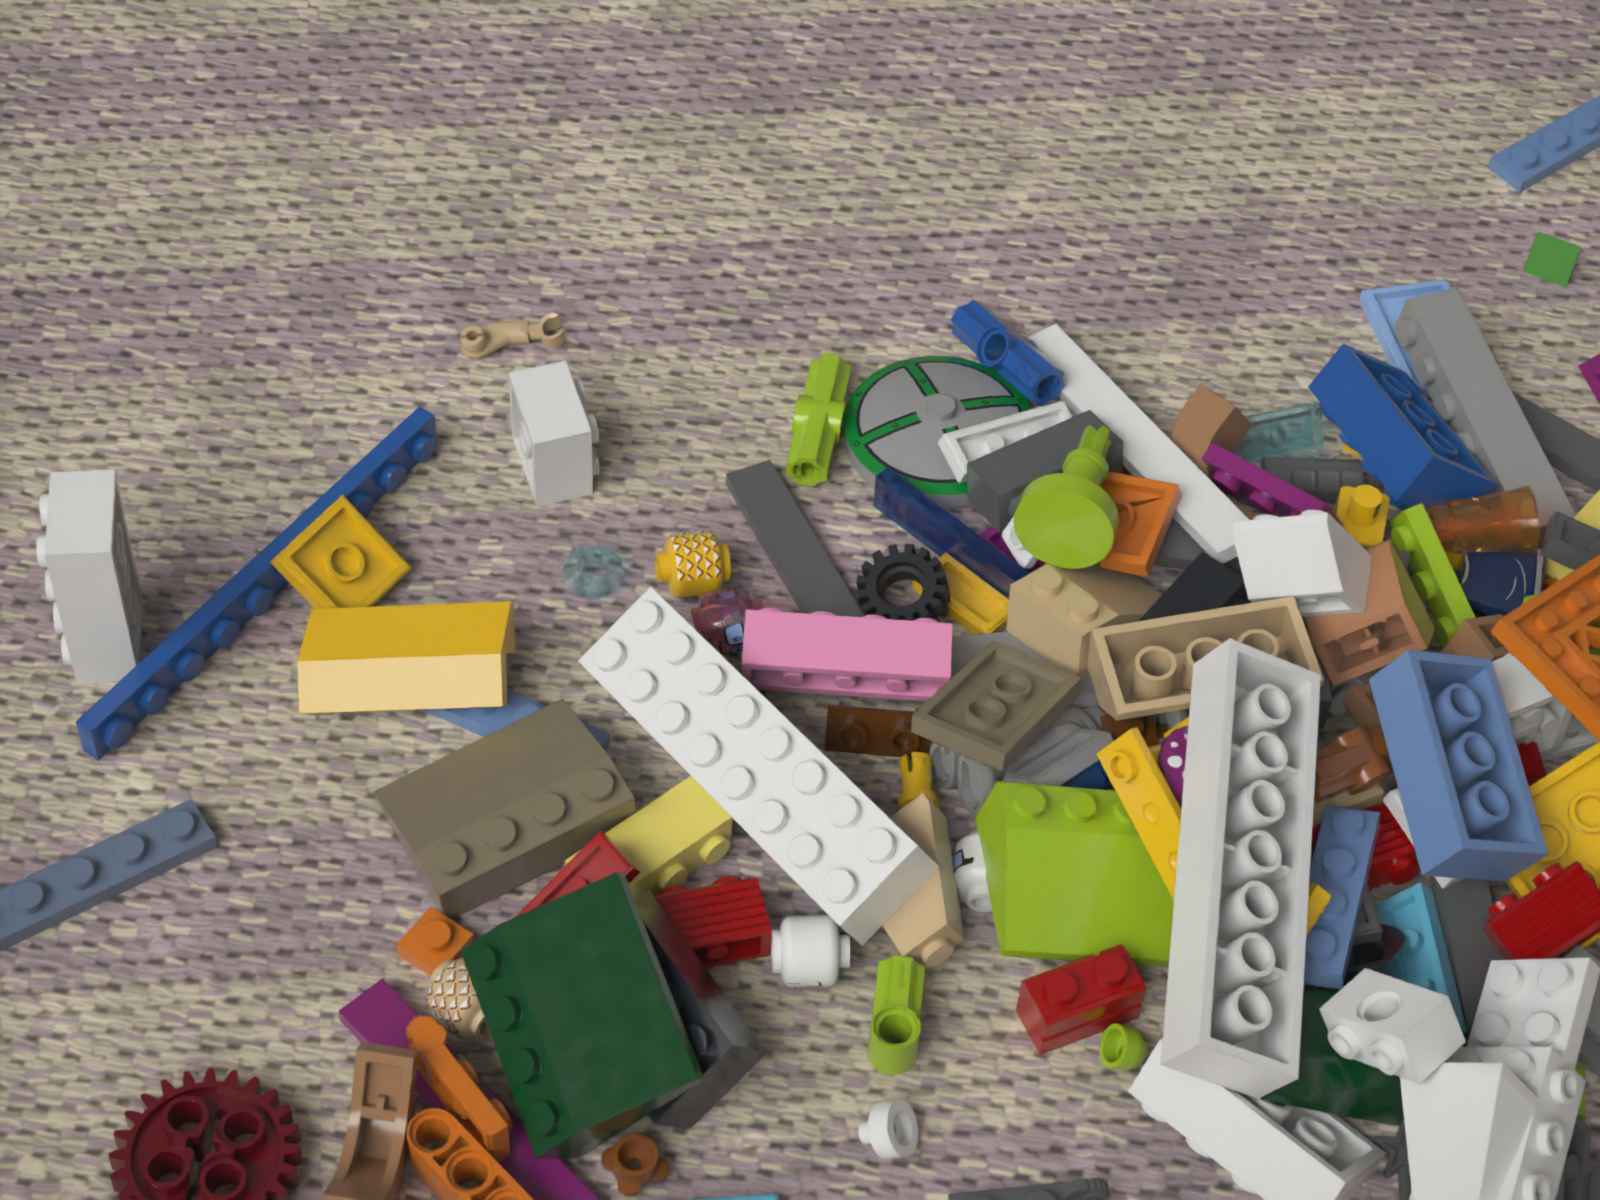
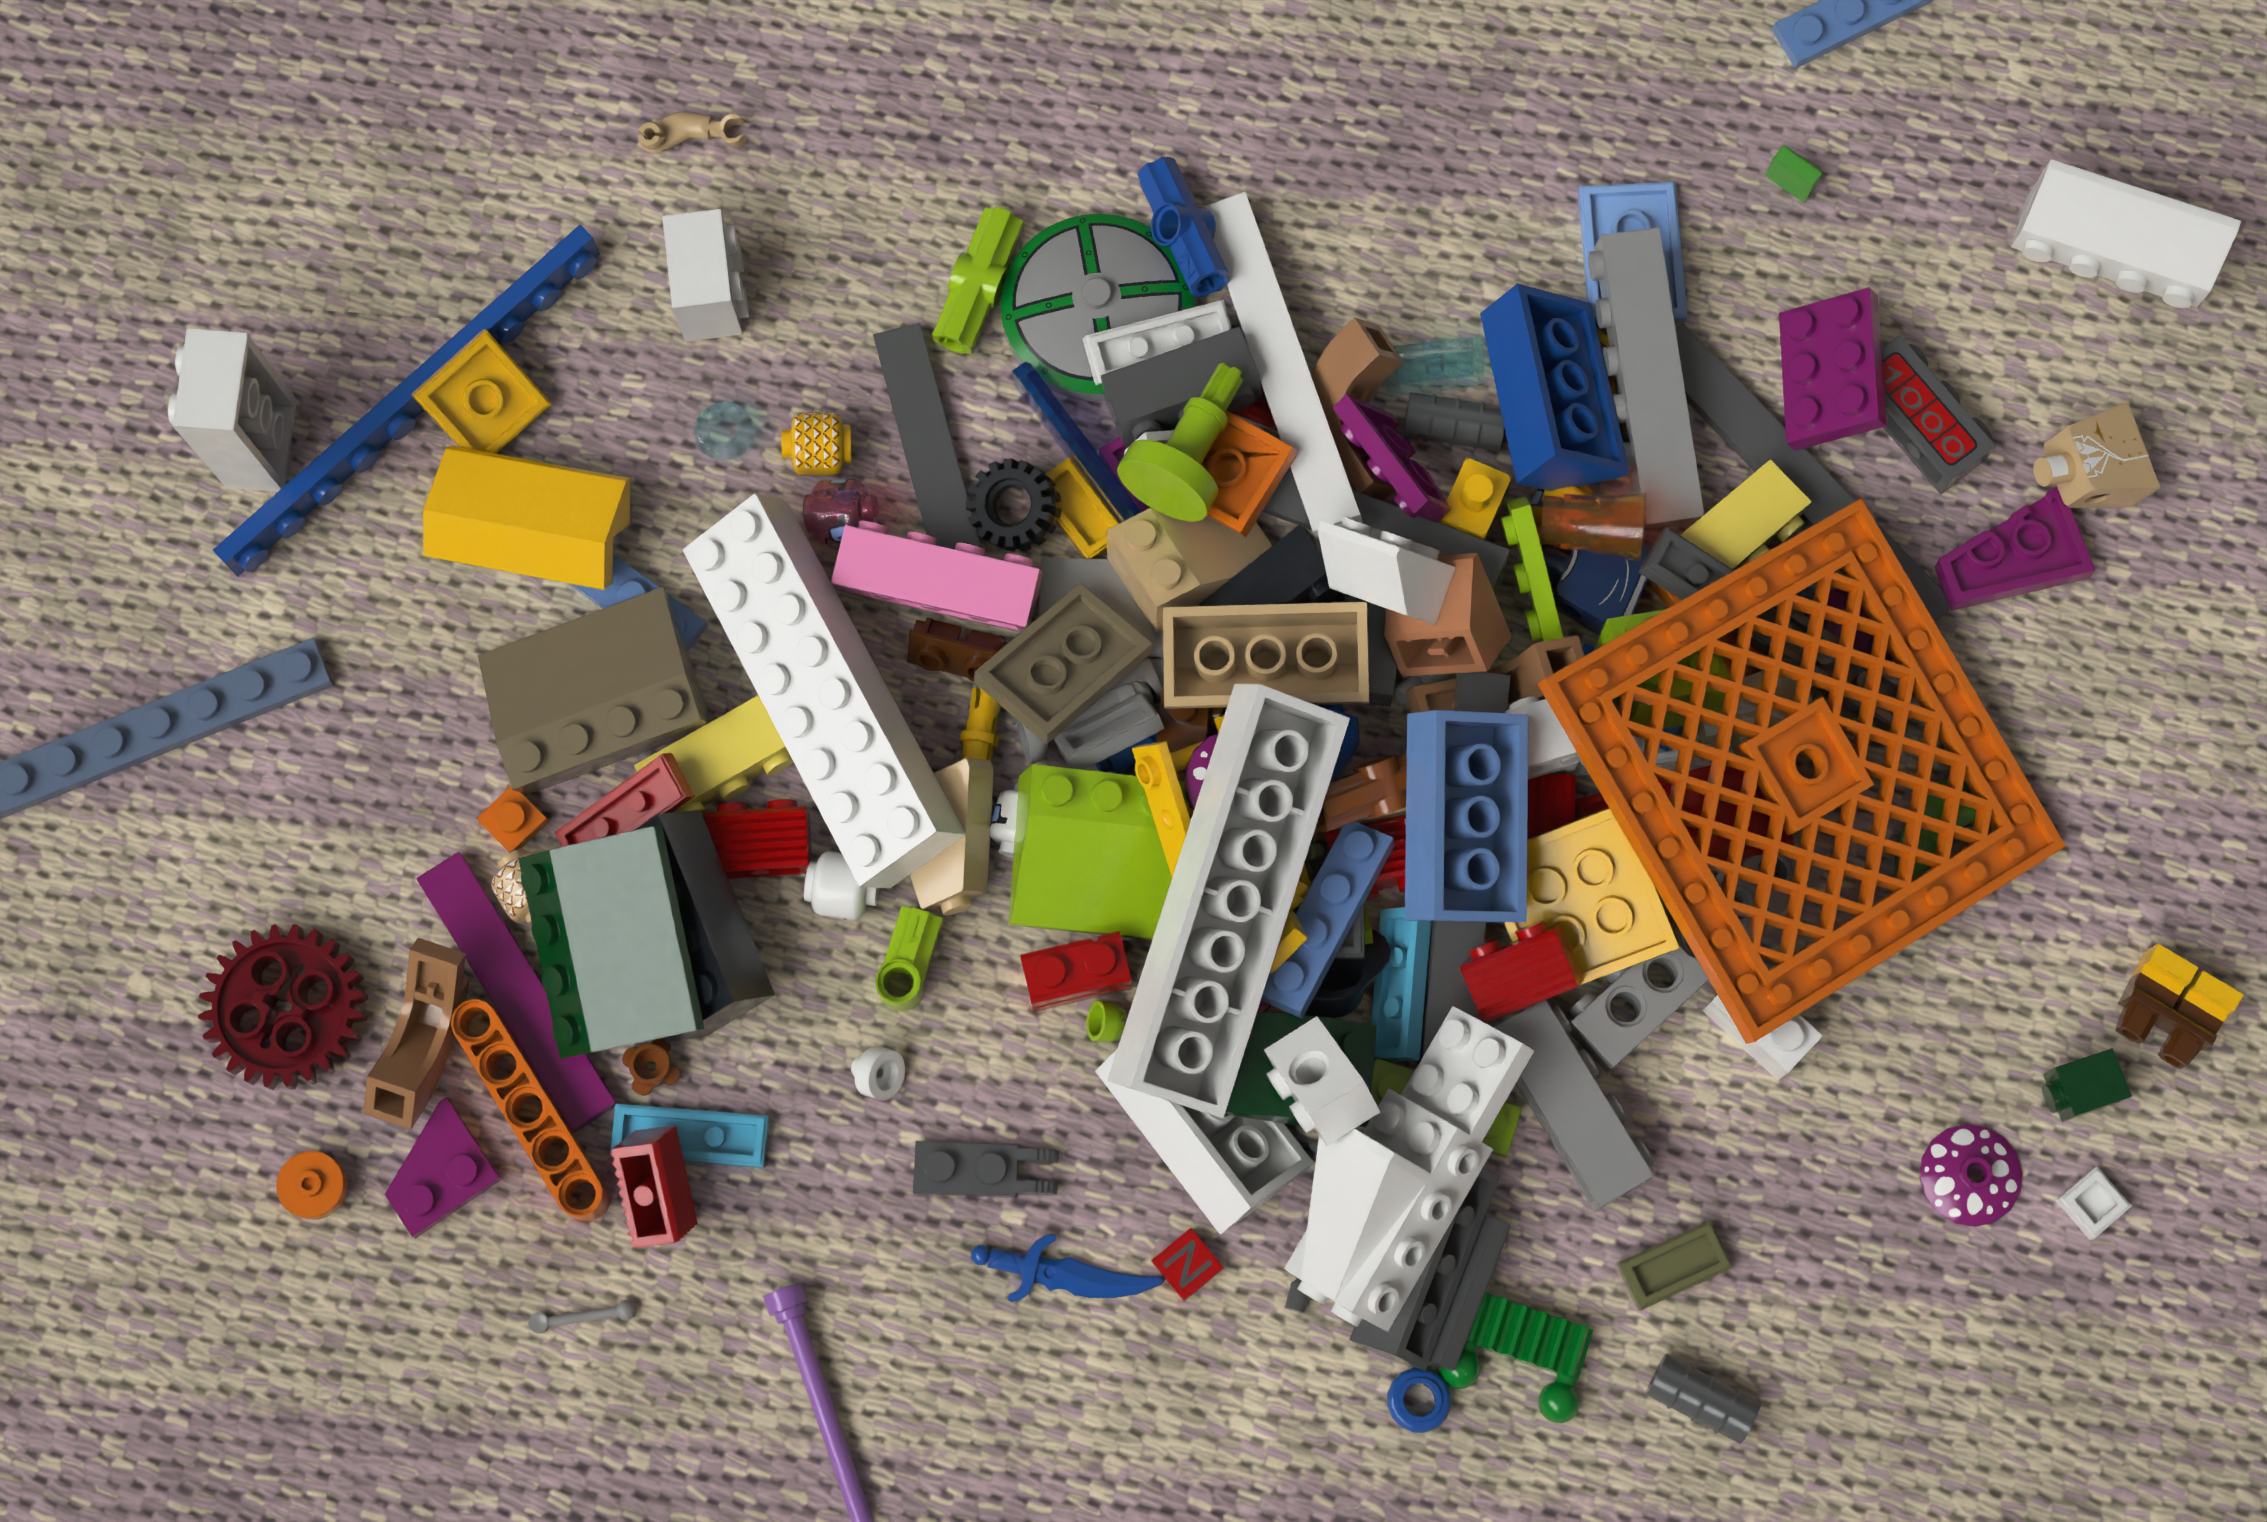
camera: 15 degrees right, 25 degrees up
orange hinge [406,1014,513,1162] -> none

